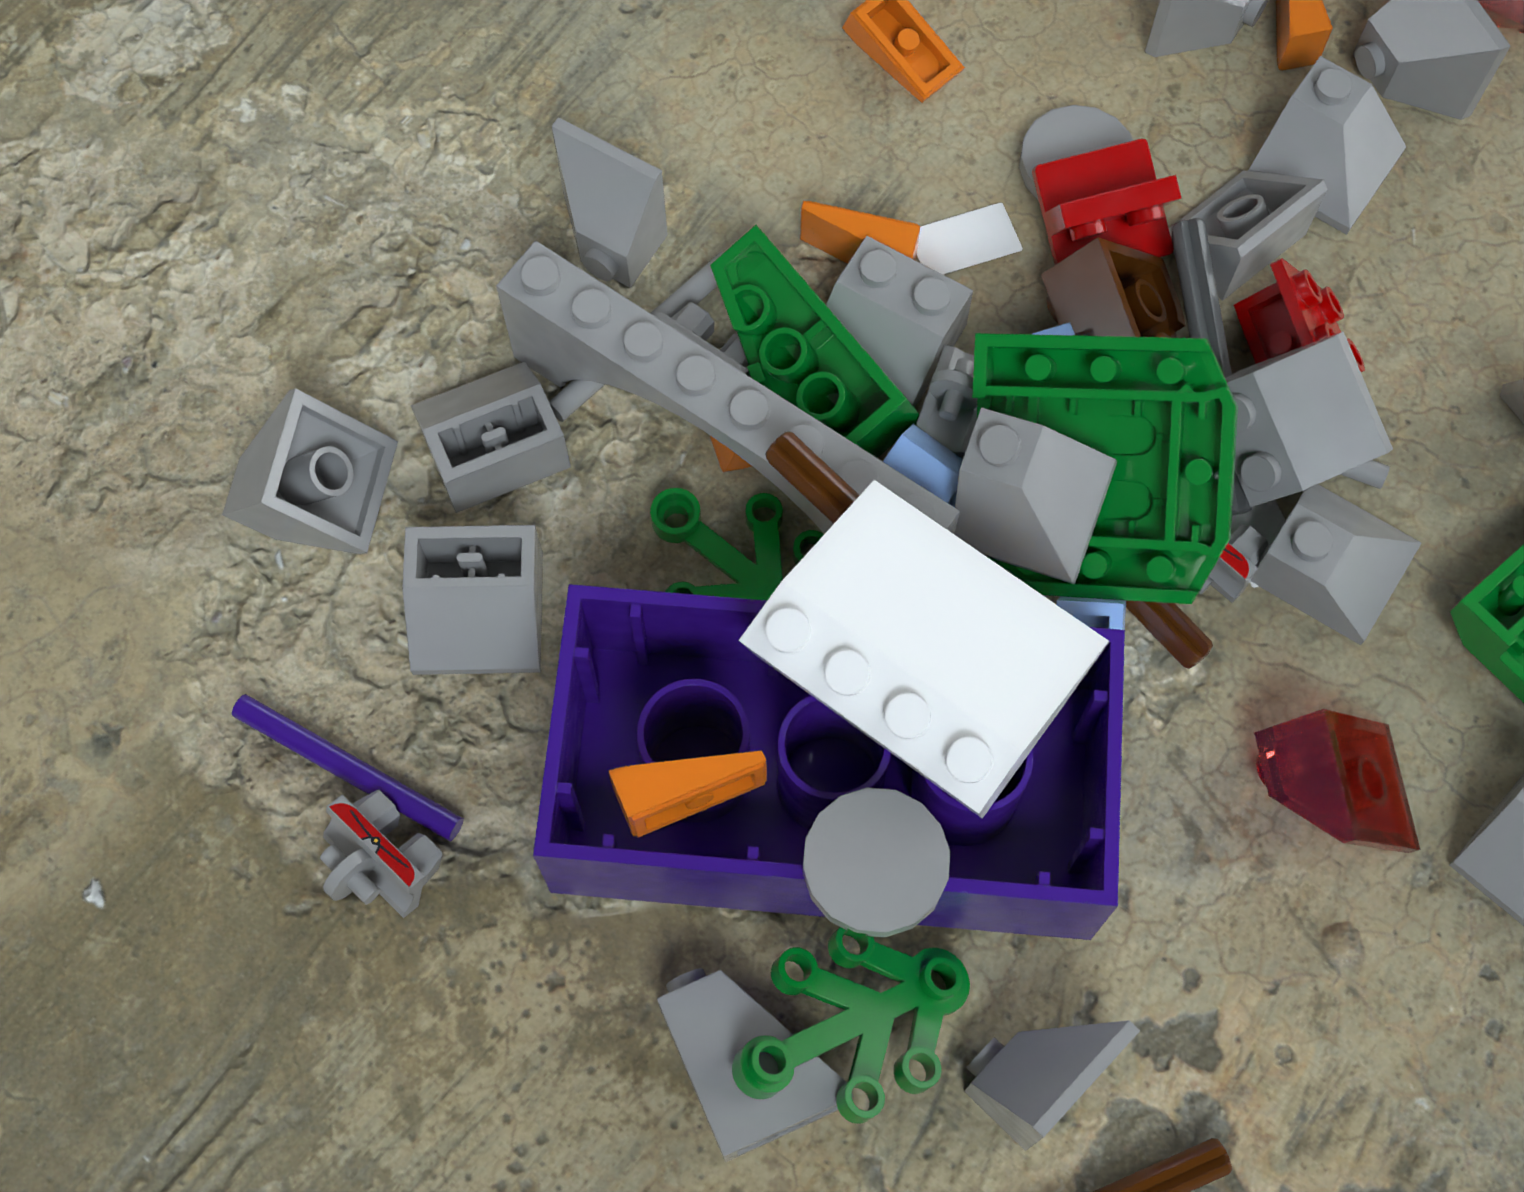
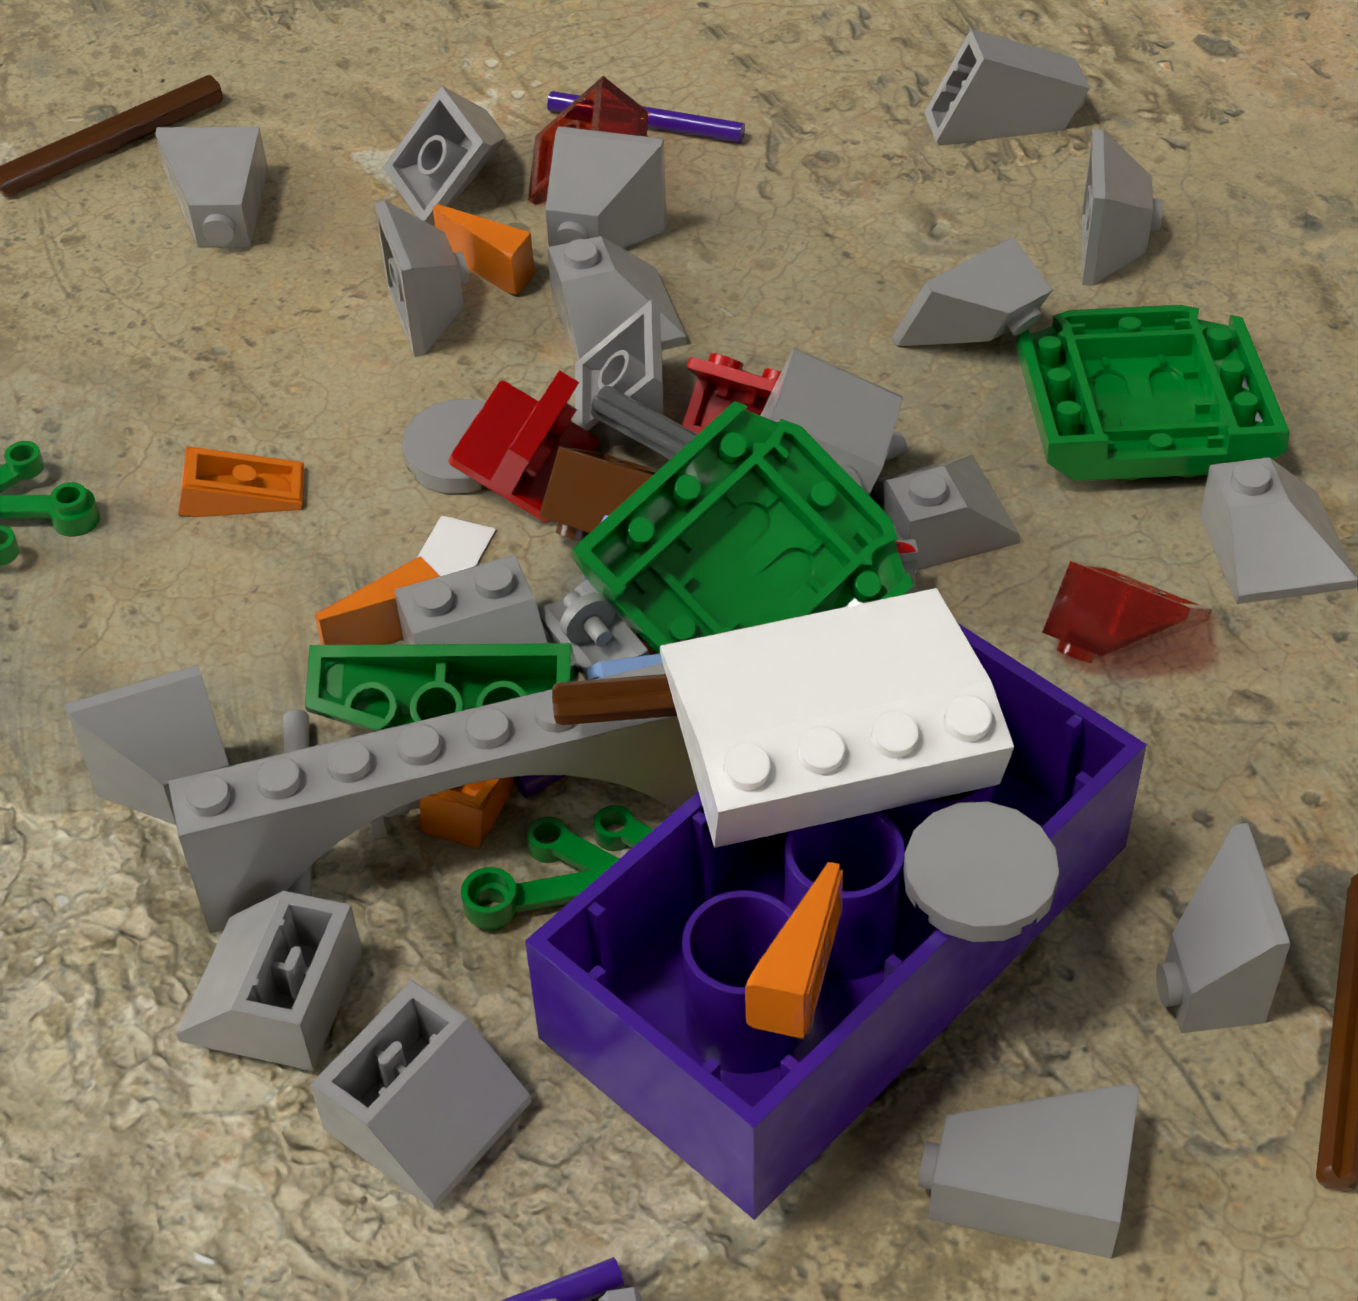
camera: 50 degrees left, 20 degrees down
light grey slope [222,388,398,555] -> none
green plant [732,927,970,1124] -> none
light grey slope [955,408,1117,585] -> none

